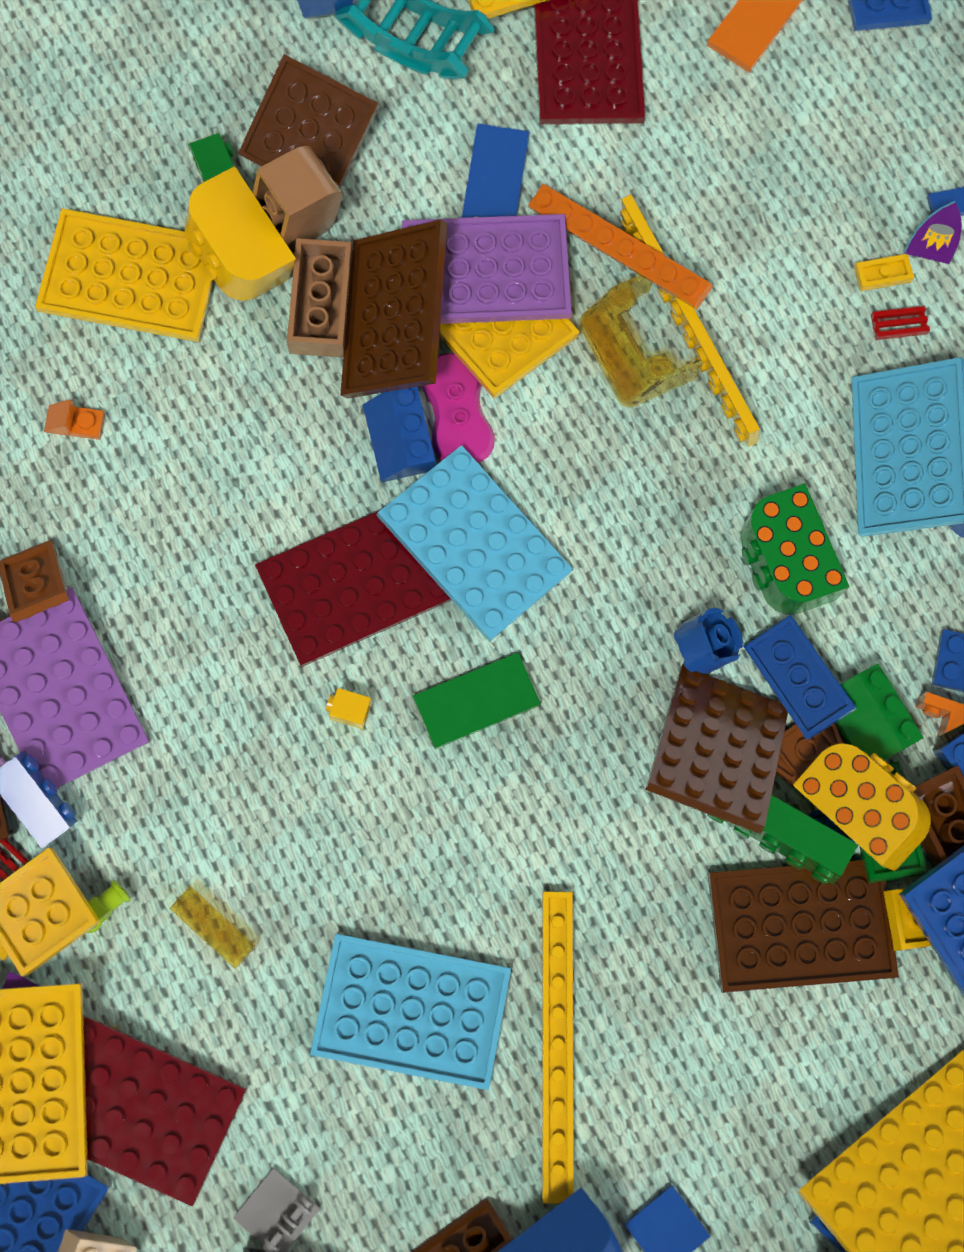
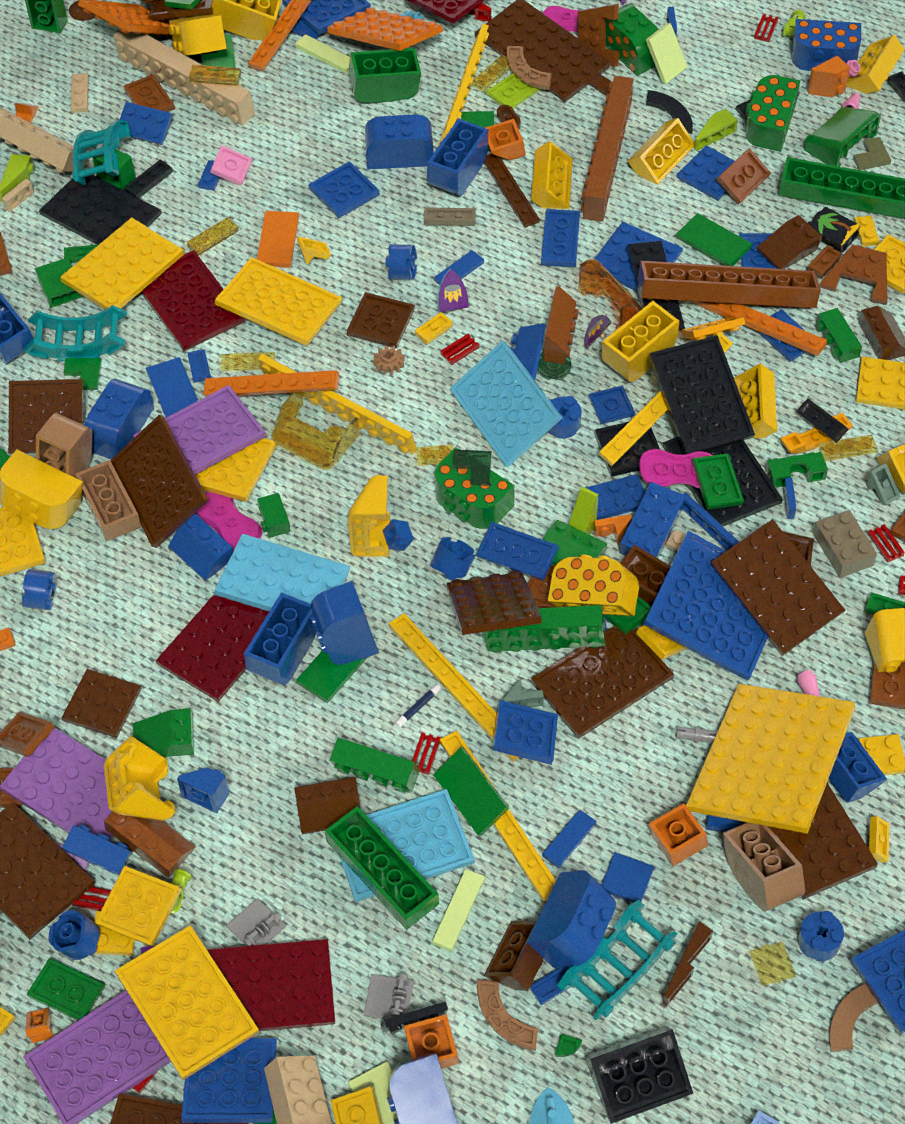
camera: 20 degrees left, 20 degrees down
clear yellow plate [170,886,257,969] -> none
yellow brick [326,688,372,730] -> none
none -> blue brick [22,569,56,610]
none -> reddish brown plate [61,669,142,738]
none -> green tile [63,358,102,390]
none -> blue brick [84,378,154,459]
none -> yellow windscreen [104,736,175,821]
none -> dark orange slope [104,812,196,878]
none -> green slope [133,708,194,757]
none -> blue slope [177,767,229,813]
none -> blue tile [187,349,211,383]
none -> yellow plate [215,257,342,346]
none -> clear yellow tile [221,352,275,371]
none -> light grey hinge [226,898,286,946]
none -> blue brick [244,592,316,686]
none -> green brick [257,493,291,538]
none -> reddish brown slope [294,777,361,835]
none -> yellow slope [297,236,331,265]
none -> blue brick [310,581,379,665]
none -> green brick [325,806,439,930]
none -> green brick [329,737,420,794]
none -> reddish brown plate [347,292,415,348]
none -> yellow windscreen [348,475,391,557]
none -> medium nougat gear [373,345,405,375]
none -> blue brick [383,519,414,551]
none -> blue brick [385,244,417,280]
none -> yellow plate [389,613,519,762]
none -> dark blue bar [394,684,442,728]
none -> red tile [412,732,441,775]
none -> clear yellow plate [416,444,453,466]
none -> yellowish green tile [432,869,485,952]
none -> green tile [433,747,509,836]
none -> clear green tile [453,449,492,486]
none -> blue plate [492,700,558,765]
none -> sand green slope [503,680,544,708]
none -> blue tile [542,810,597,868]
none -> lime slope [569,486,599,535]
none -> orange brick [649,803,708,866]
none -> light grey pin [676,726,718,743]

